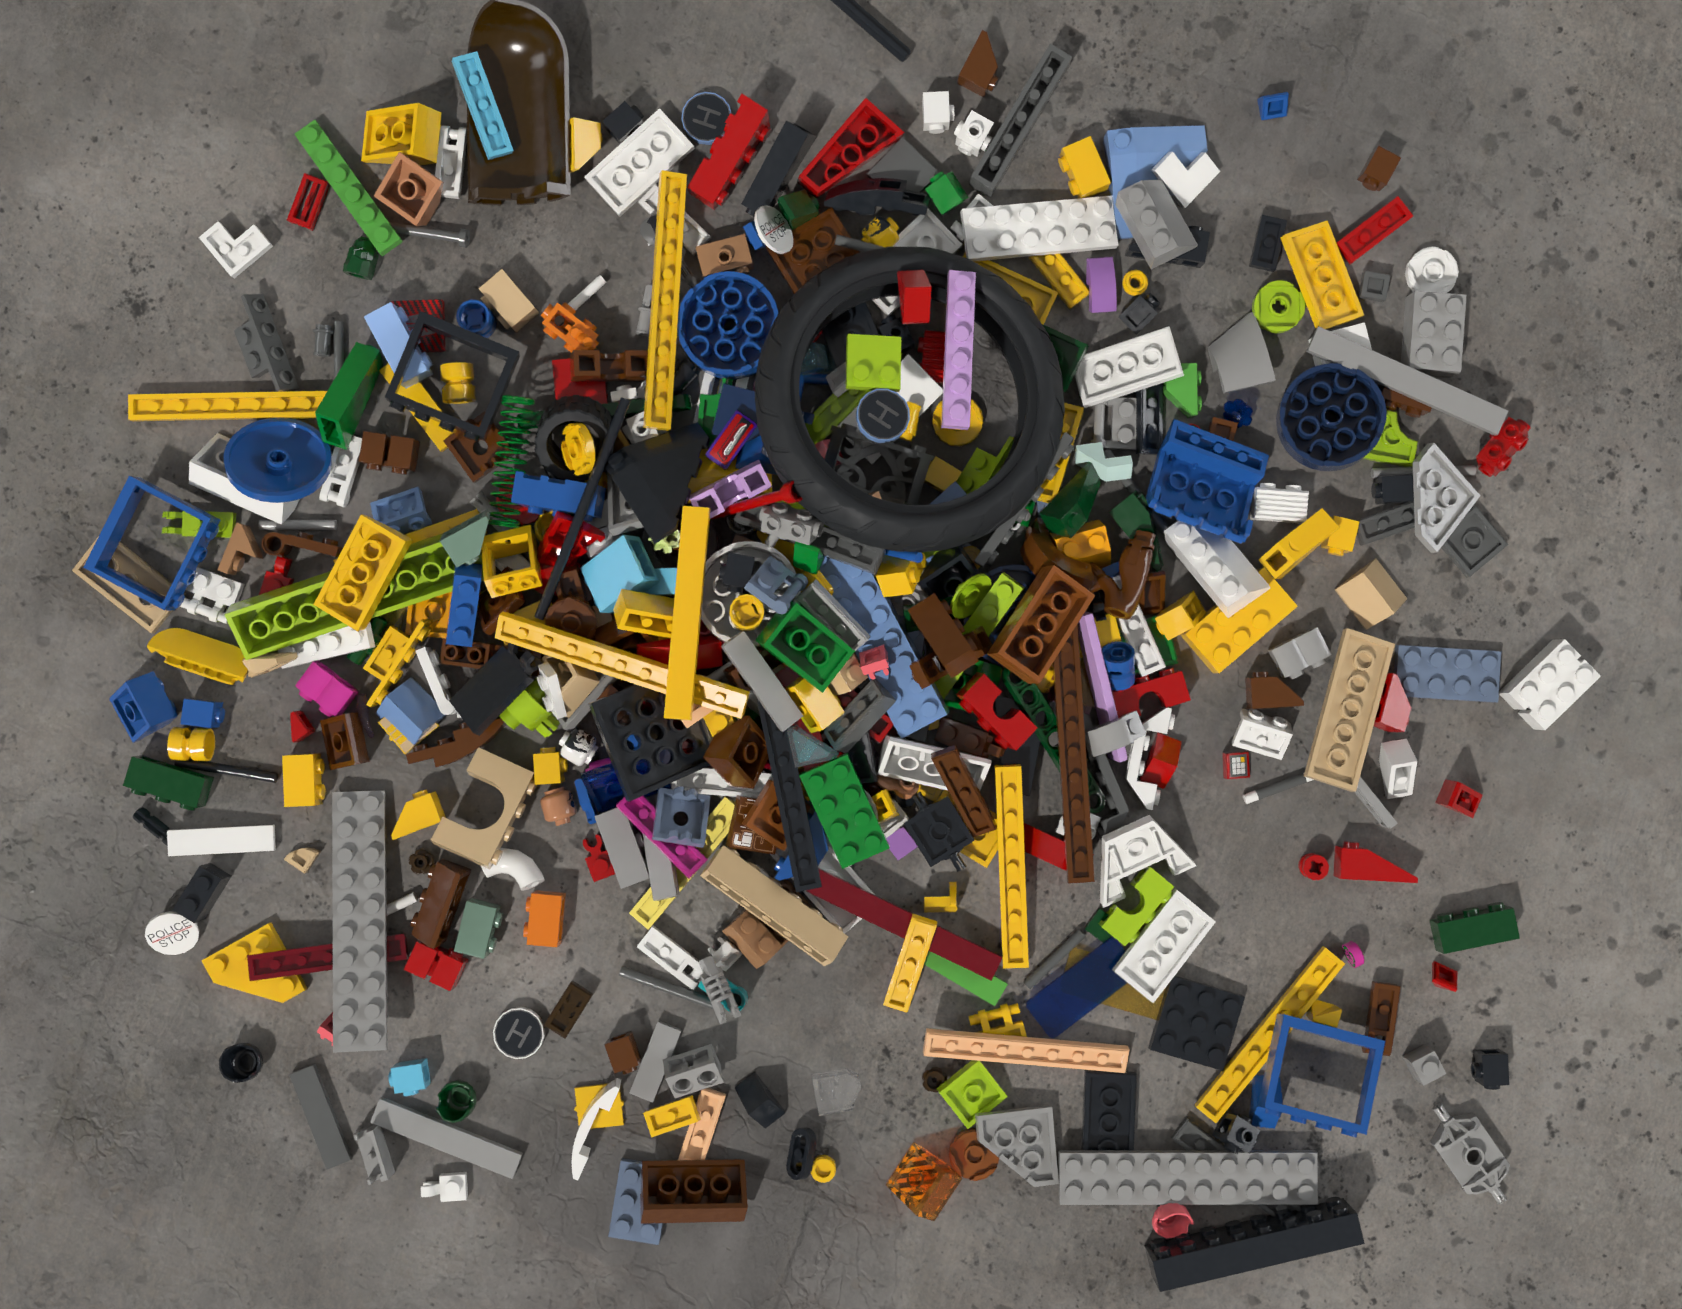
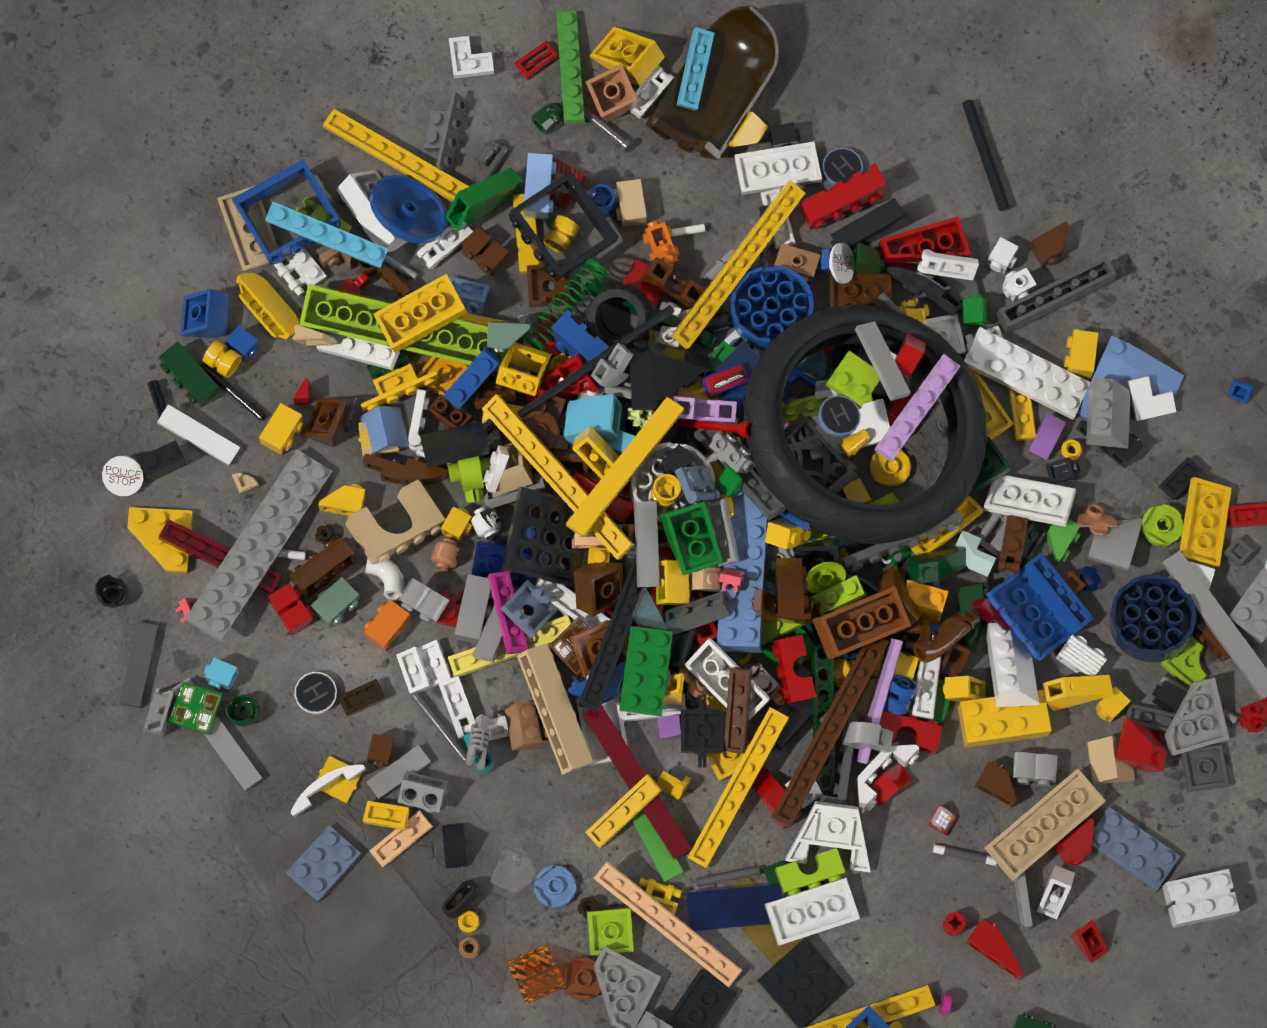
camera: 30 degrees right, 15 degrees down
dark pink brick [295,661,359,717] -> none
white plate [421,1172,468,1202] -> none
yellow tile [561,422,595,475] -> none
blue tile [574,777,597,824] -> none
reddish brown slope [640,1159,748,1224] -> none
white bracket [1232,709,1293,760] -> none
none -> green tile [168,681,223,735]
none -> medium azure plate [265,202,388,269]
none -> white slope [396,640,452,694]
none -> light grey brick [398,578,450,623]
none -> medium nougat plate [459,937,480,959]
none -> medium blue tile [534,865,576,909]
none -> light grey brick [591,343,633,387]
none -> light grey tile [855,321,911,401]
none -> white plate [917,249,979,280]
none -> dark red tile [971,598,1010,630]
none -> reddish brown plate [998,515,1028,574]
none -> nougat plate [1077,504,1118,536]
none -> red slope [1115,718,1167,772]

